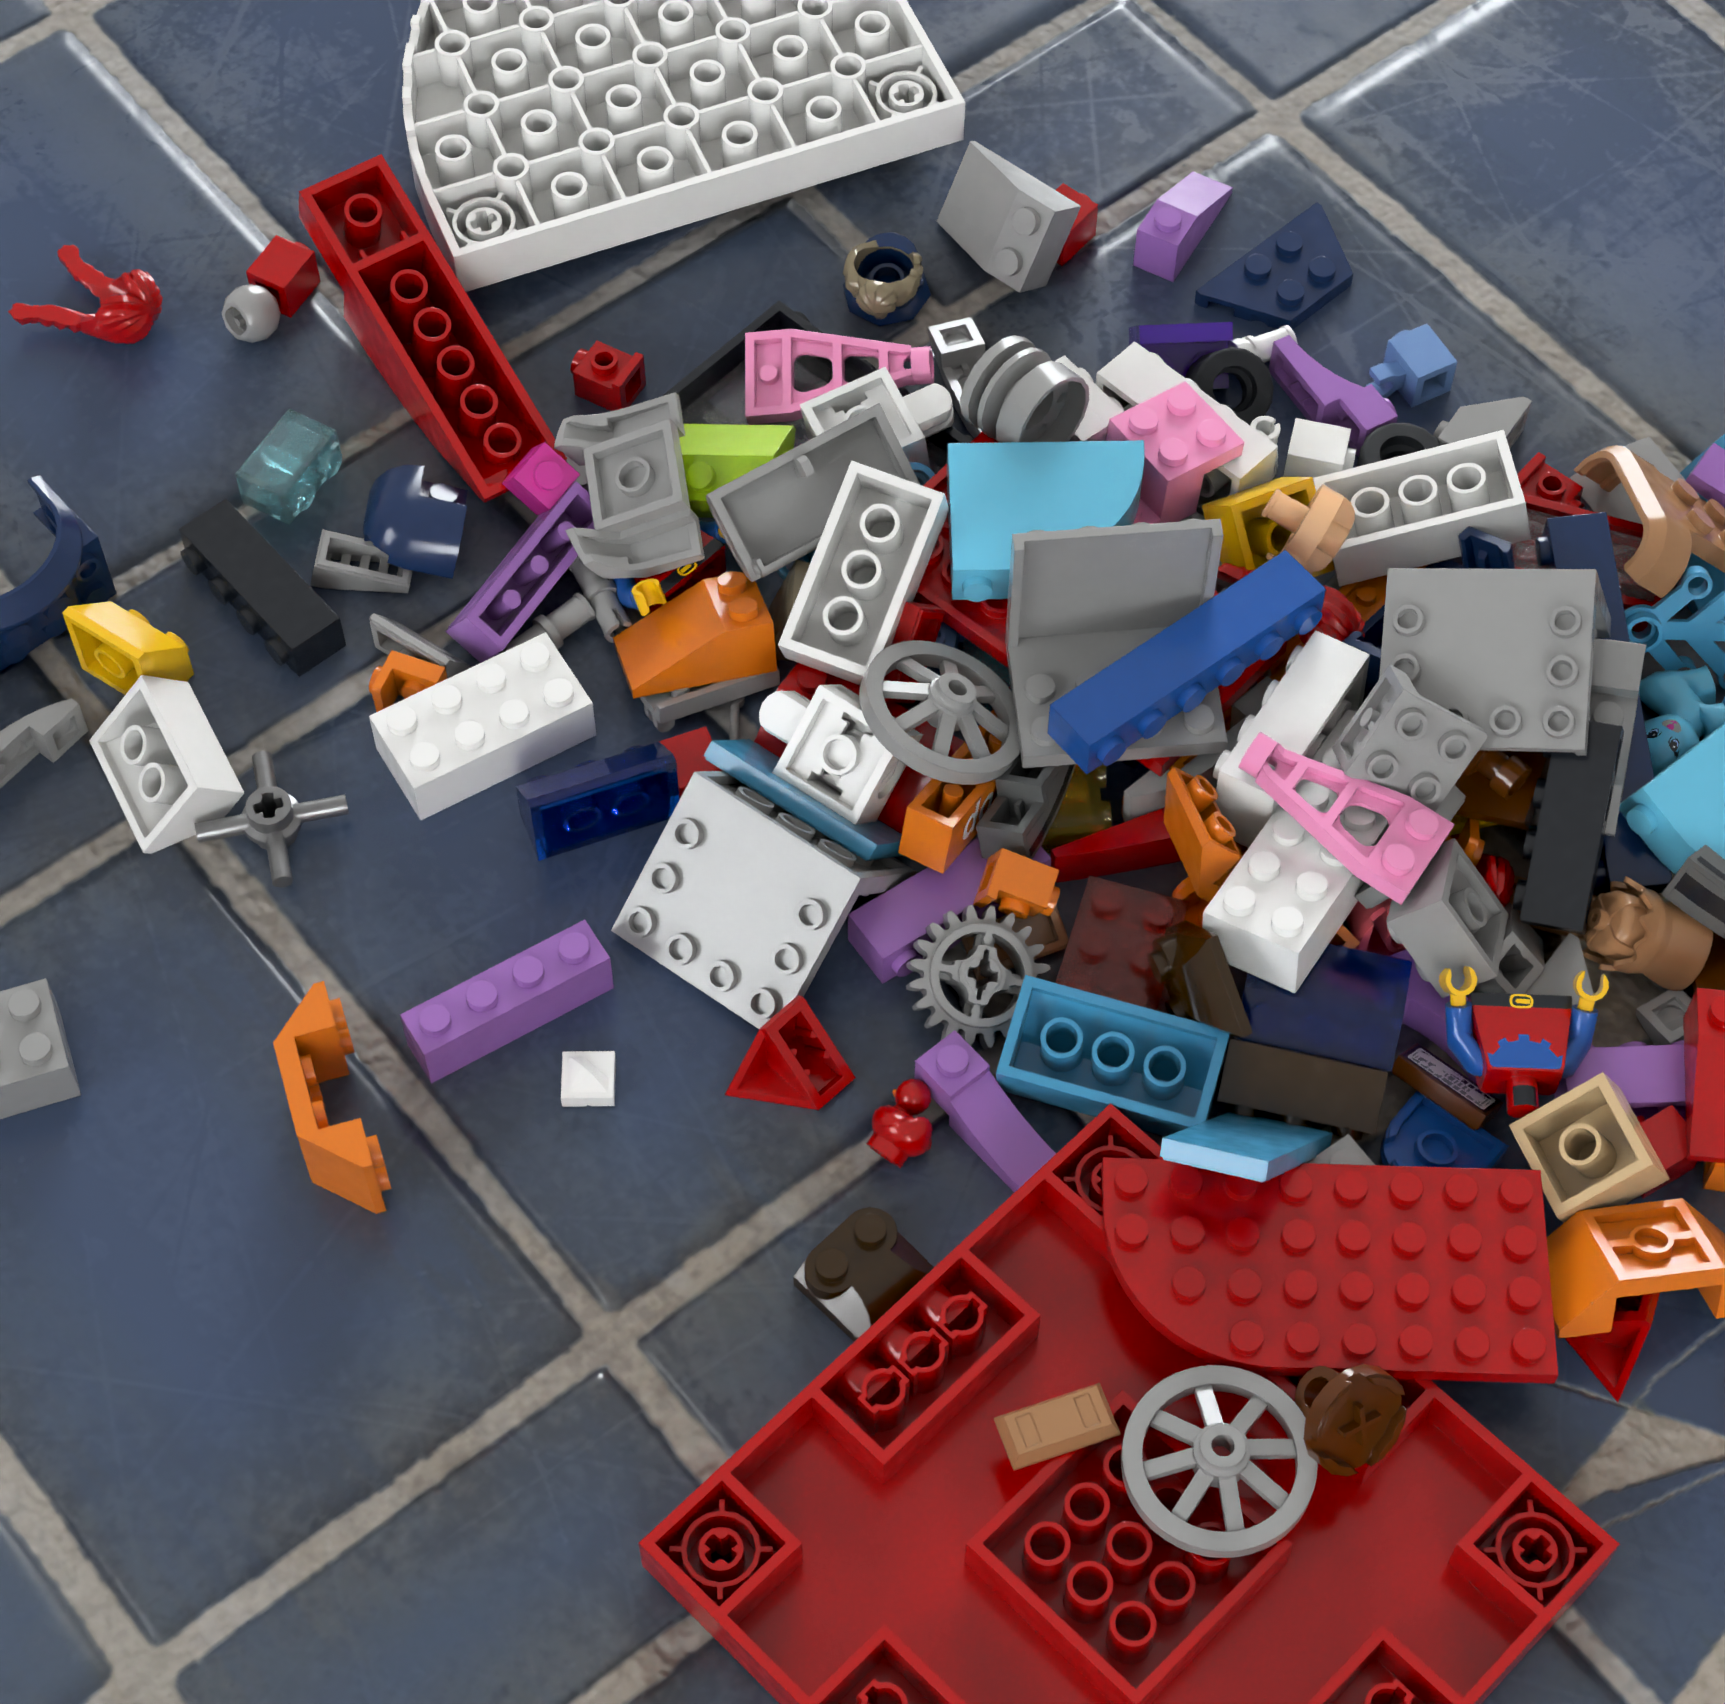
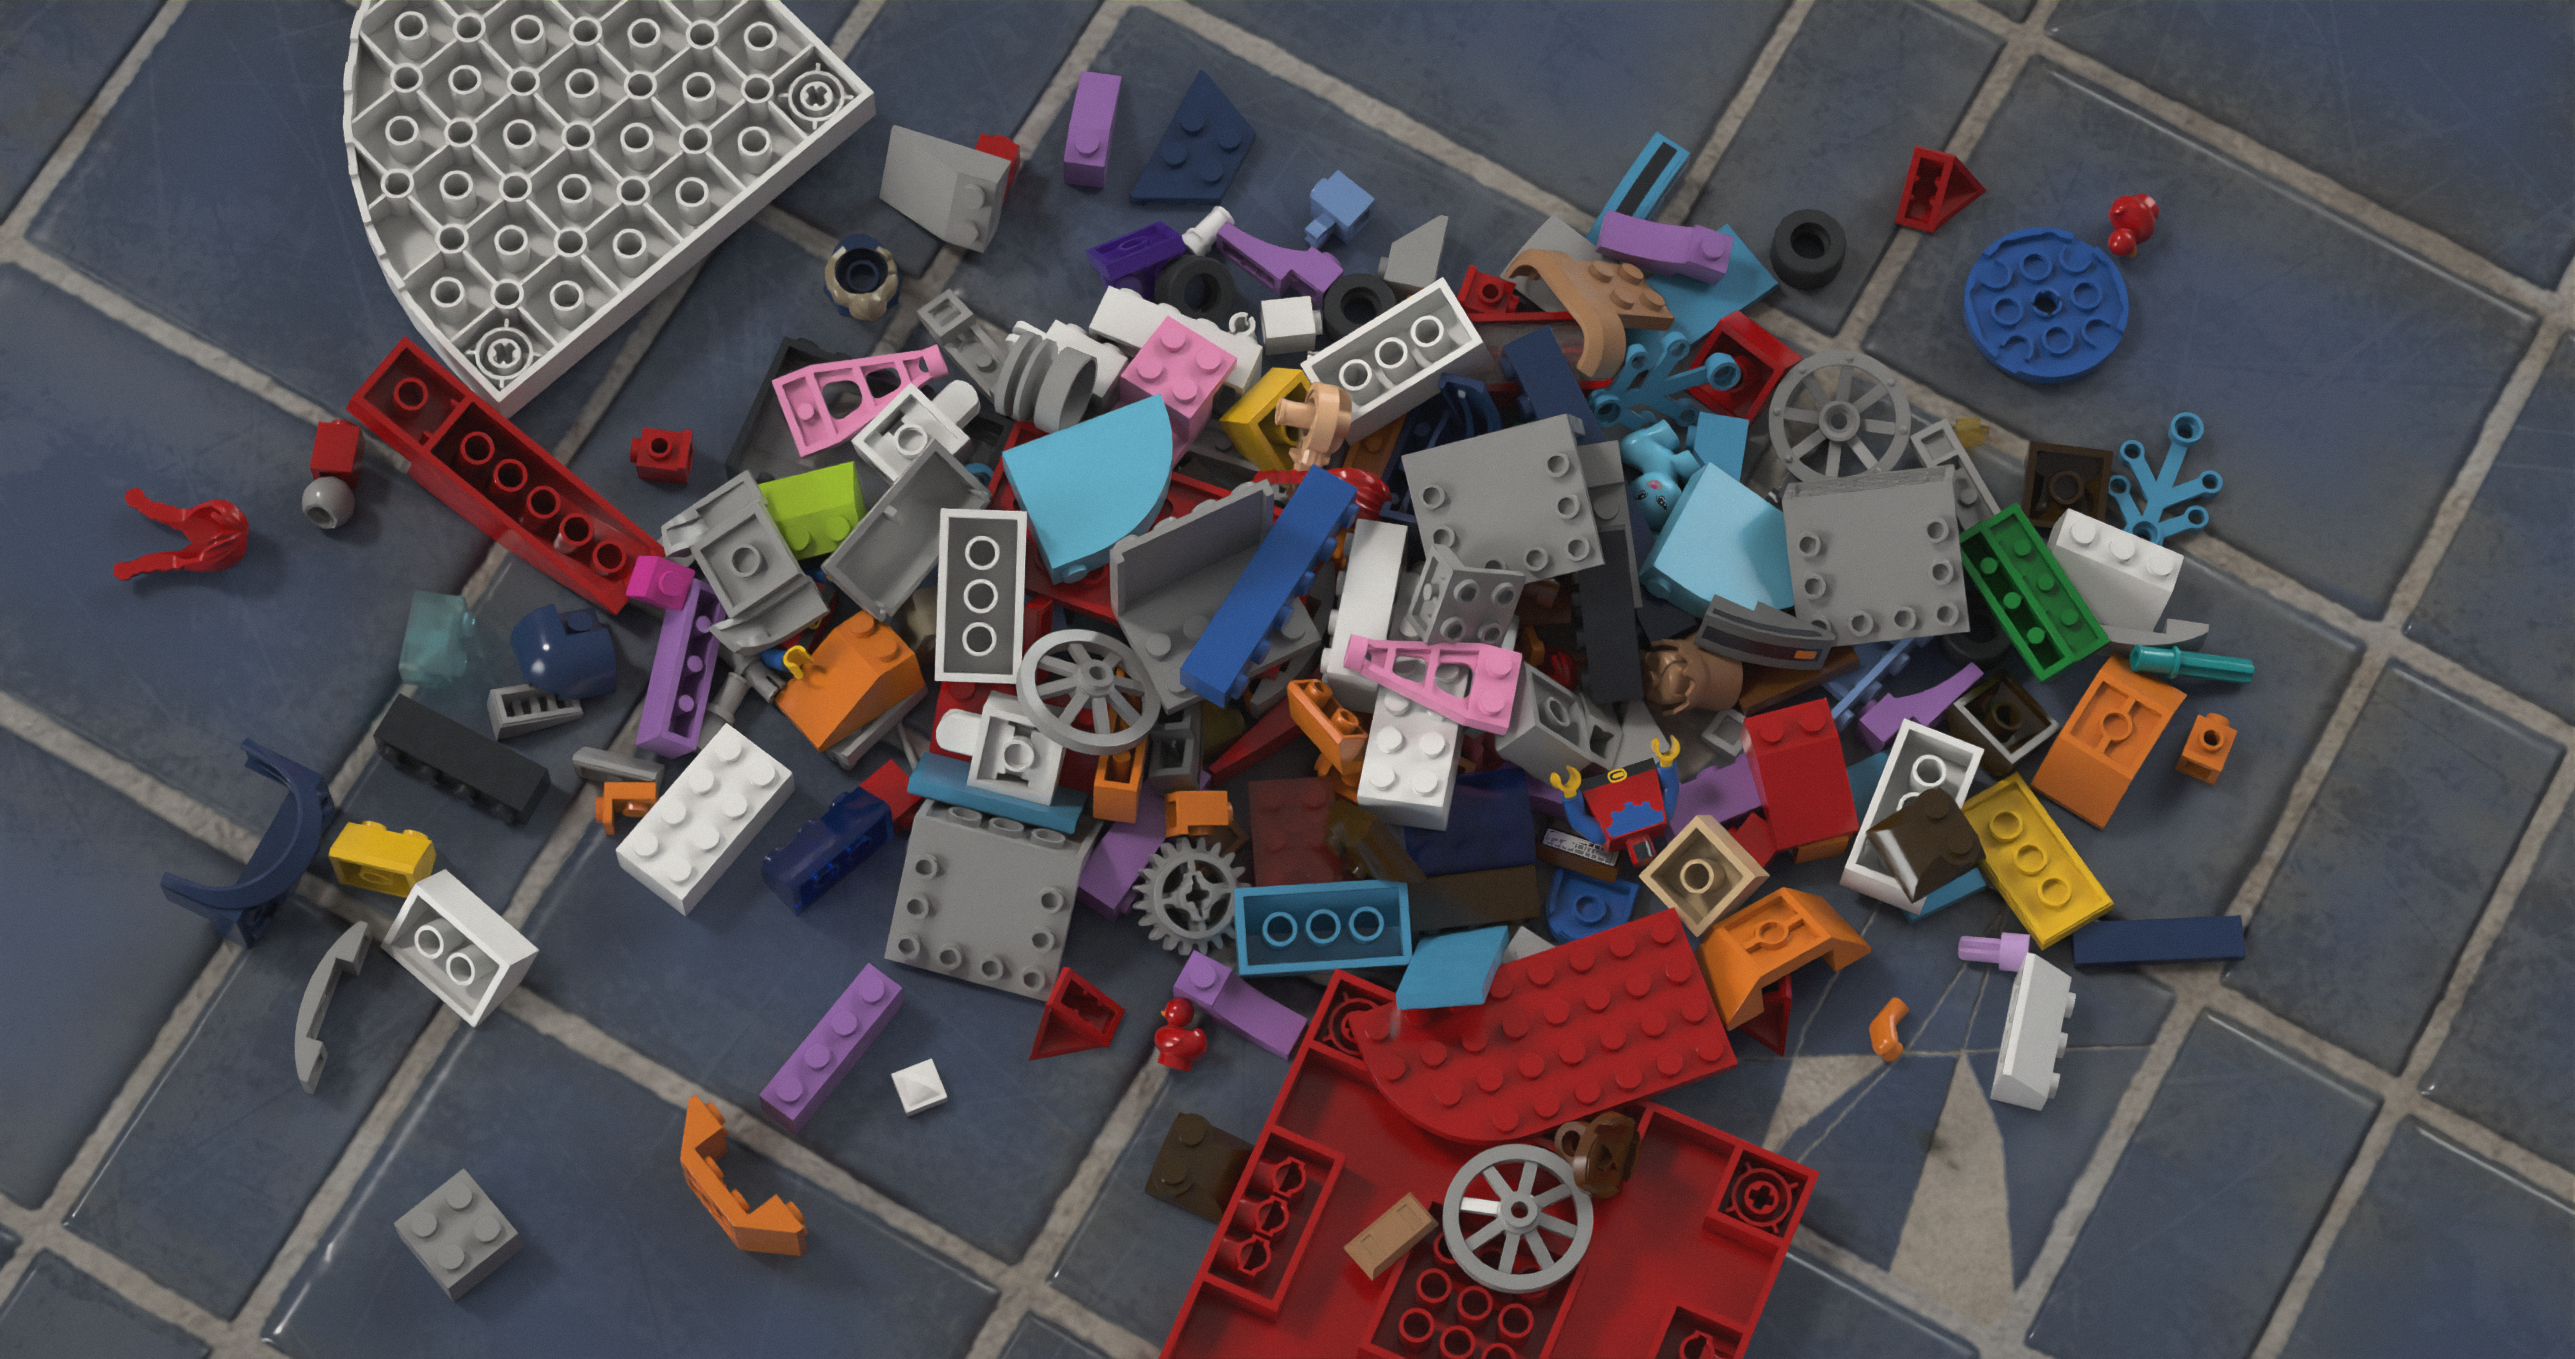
camera: 25 degrees left, 10 degrees up
flat silver bar [195,751,349,888] -> none

